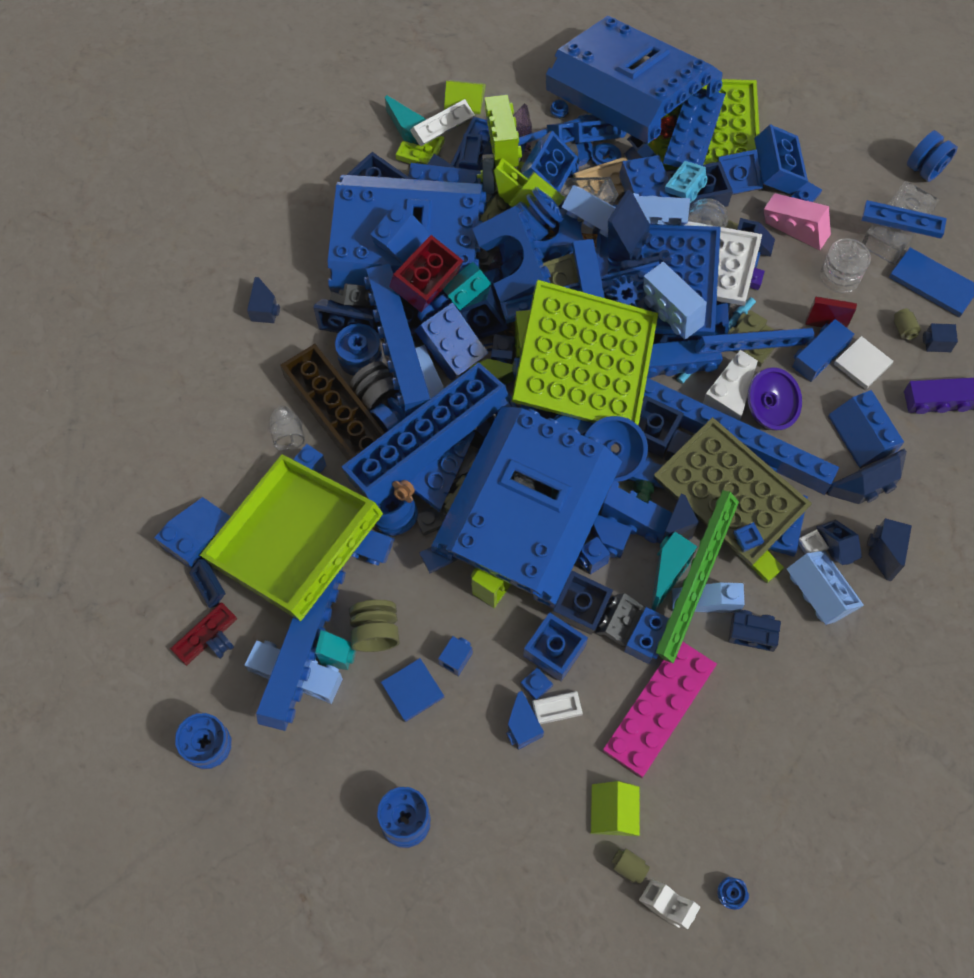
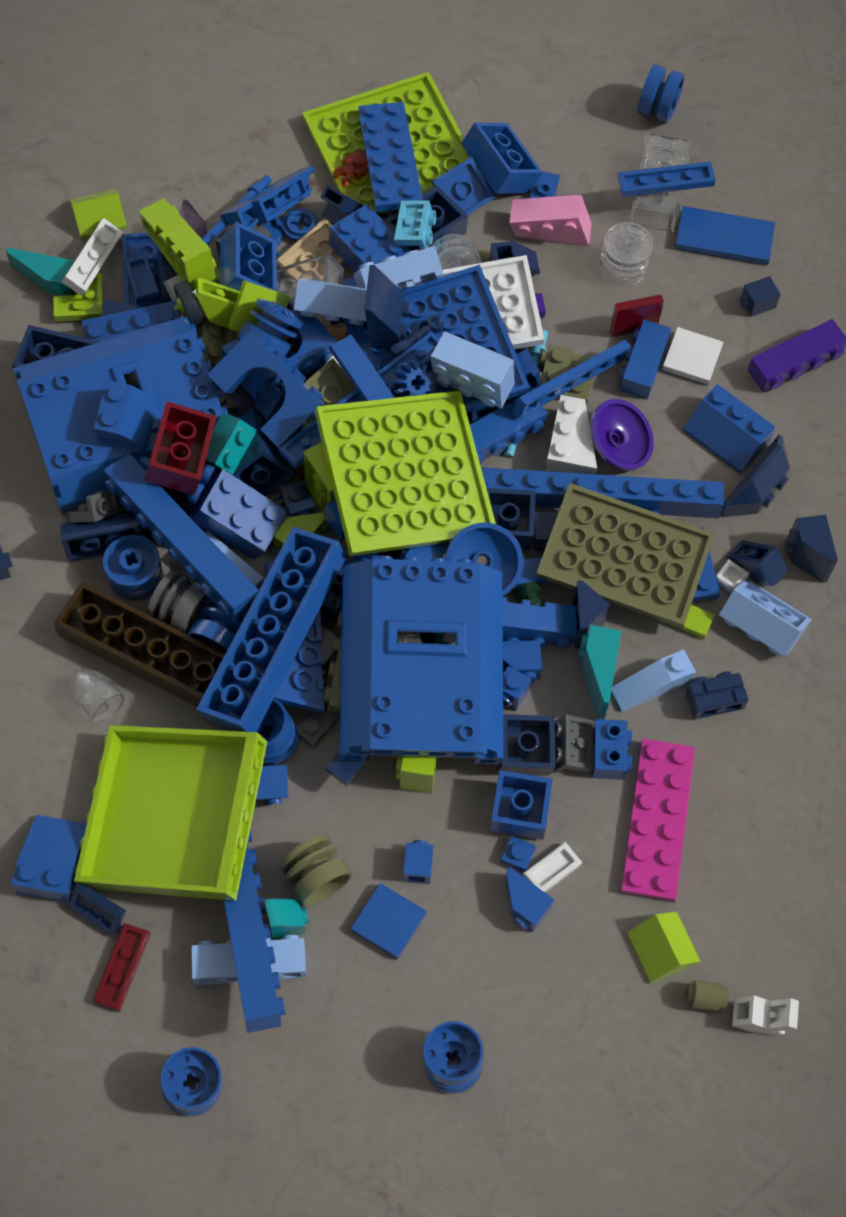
camera: 30 degrees left, 0 degrees up
dark blue wheel [206,630,234,659] -> none
blue brick [293,444,327,474] -> none
medium nougat plate [392,480,415,503] -> none
blue panel [546,16,723,144] -> none
blue plate [550,99,569,118] -> none
bright green plate [656,490,739,663] -> none
blue plate [717,877,749,910] -> none
blue tile [733,522,764,552] -> none
olive brick [894,308,921,340] -> none

